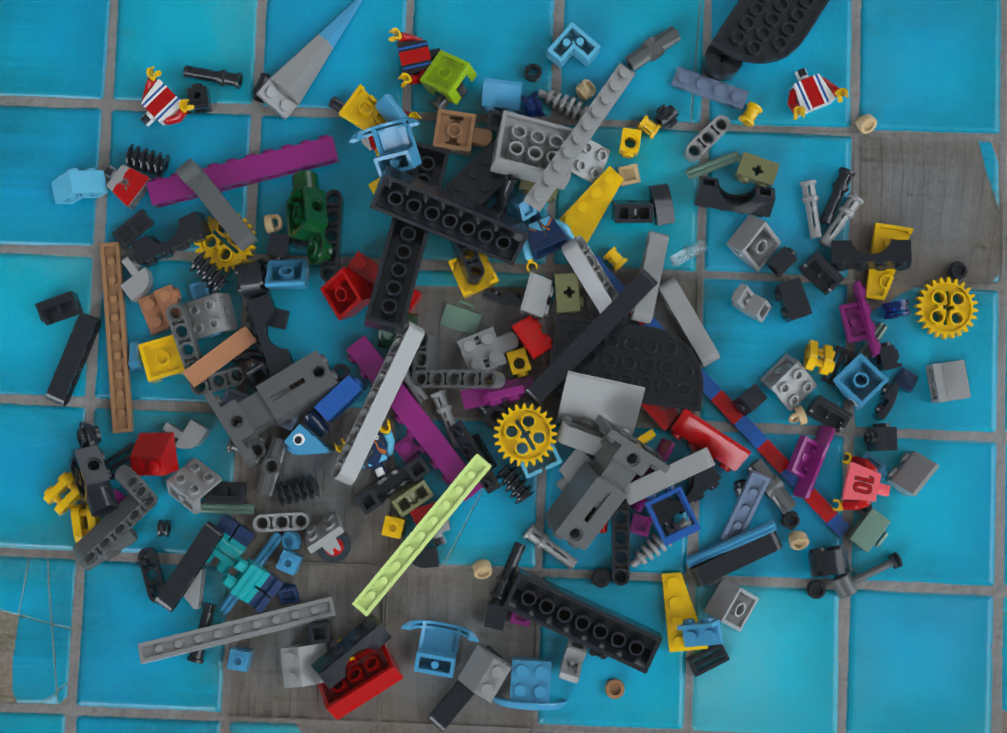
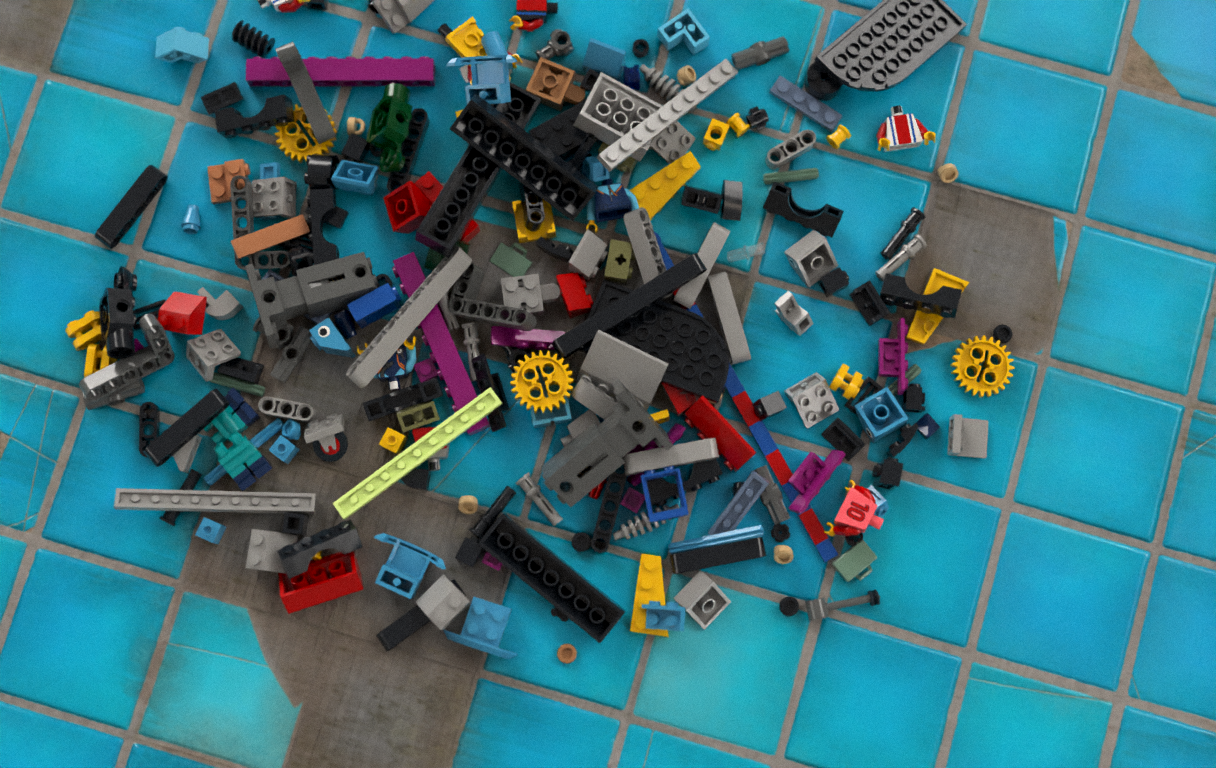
camera: 10 degrees right, 5 degrees down
black hinge [35,291,84,326] -> none
medium nougat plate [100,242,134,433] -> none
torso [104,164,152,210] -> none
light grey brick [120,257,154,303] -> none
yellow panel [138,335,185,383] -> none
black bush [157,519,171,537] -> none
black piece [189,251,231,294] -> none
black piece [277,474,320,506] -> none
dark blue slope [278,582,300,605] -> none
lime panel [420,50,477,105] -> none
black piece [496,462,535,504] -> none
yellow brick [506,347,531,378] -> none
light grey brick [558,639,587,683] -> none
yellow bush [603,246,628,272] -> none
tan plate [618,163,641,187] -> none
black tile [686,644,730,677] -> none
olive brick [733,152,780,187] -> none
black brick [773,277,813,323] -> none
tan tile [788,406,808,426] -> none
light grey pin [799,180,822,239] -> none
black brick [807,545,851,577] -> none
clear blue wheel [881,299,912,320] -> none
light grey slope [885,451,940,496] -> none

